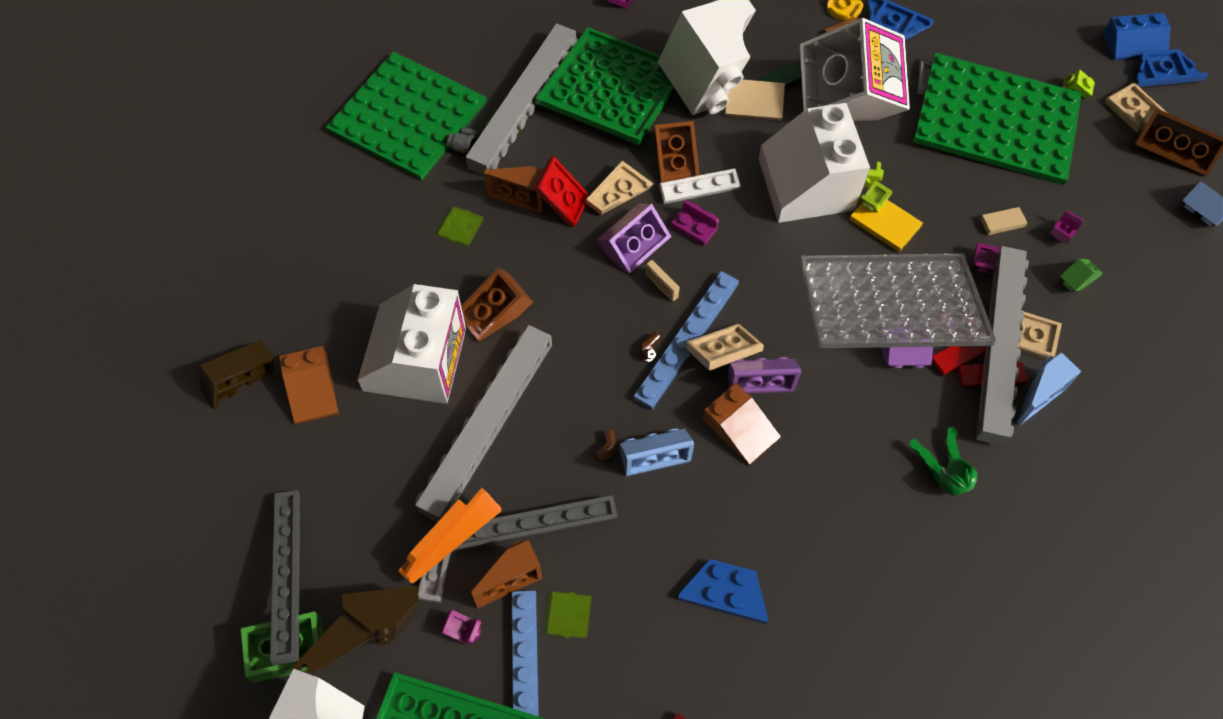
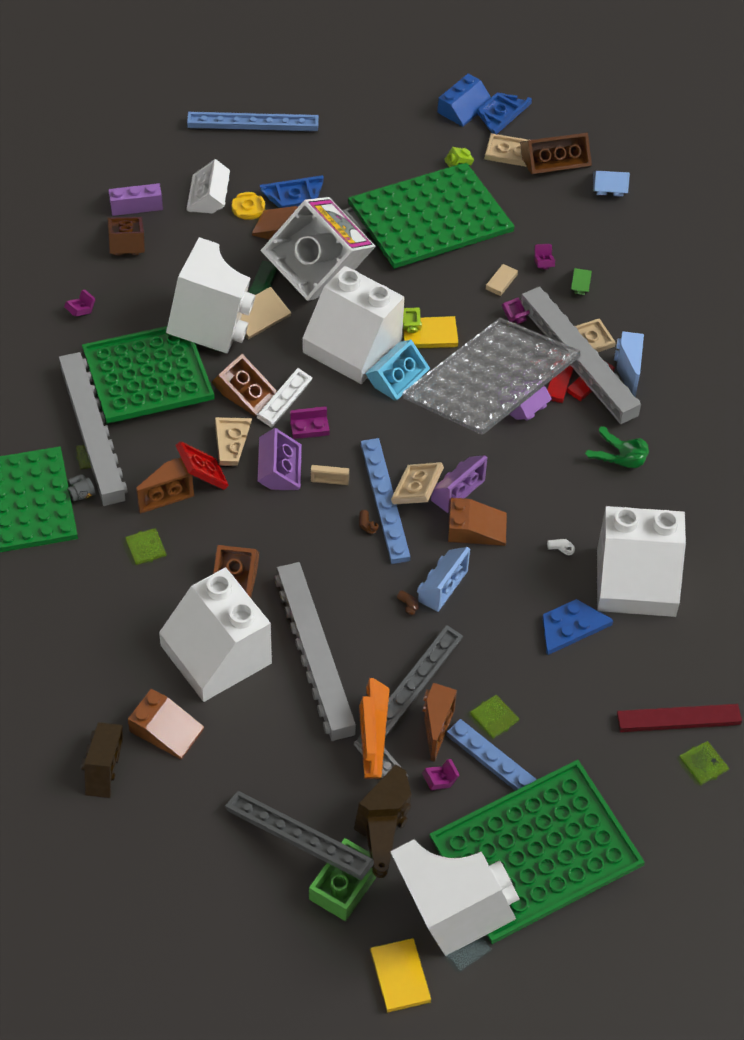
camera: 45 degrees left, 10 degrees down
none -> medium azure slope [365,340,430,401]
none -> white arm [547,539,575,555]
none -> white slope [597,506,686,617]

